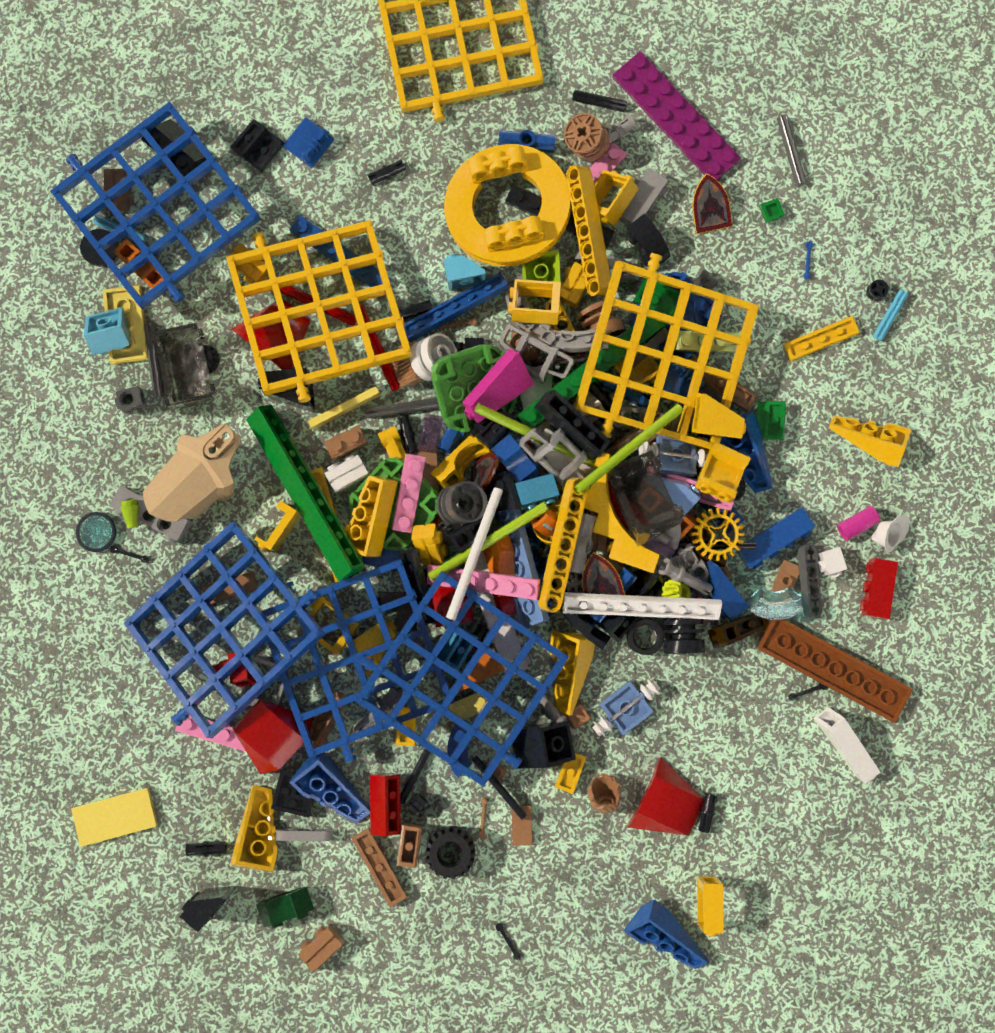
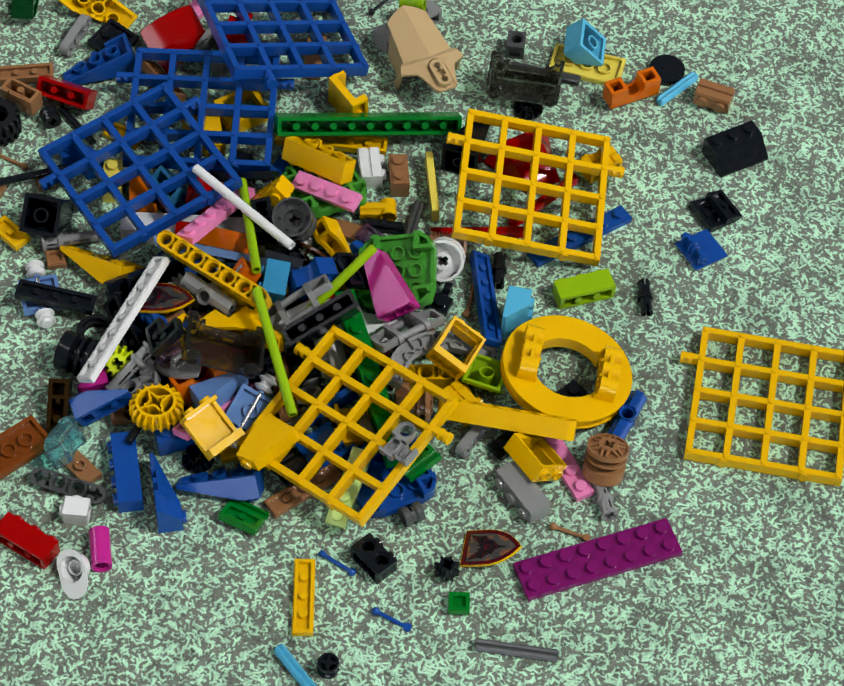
camera: 110 degrees right, 30 degrees down
blue piece [50,101,261,309] -> none
black axle [572,90,627,112] -> none
dark grey pin [619,272,639,286] -> none
black brick [626,214,671,267] -> none
yellow wedge [829,416,912,467] -> none
none -> black plate [15,279,97,315]
none -> black plate [145,317,184,358]
none -> blue wedge [149,453,187,533]
none -> blue hinge [318,550,356,576]
none -> black brick [350,533,397,585]
none -> light grey piece [379,422,419,467]
none -> black gear [434,556,460,582]
none -> medium nougat hinge [549,522,591,542]
none -> lime brick [552,269,616,310]

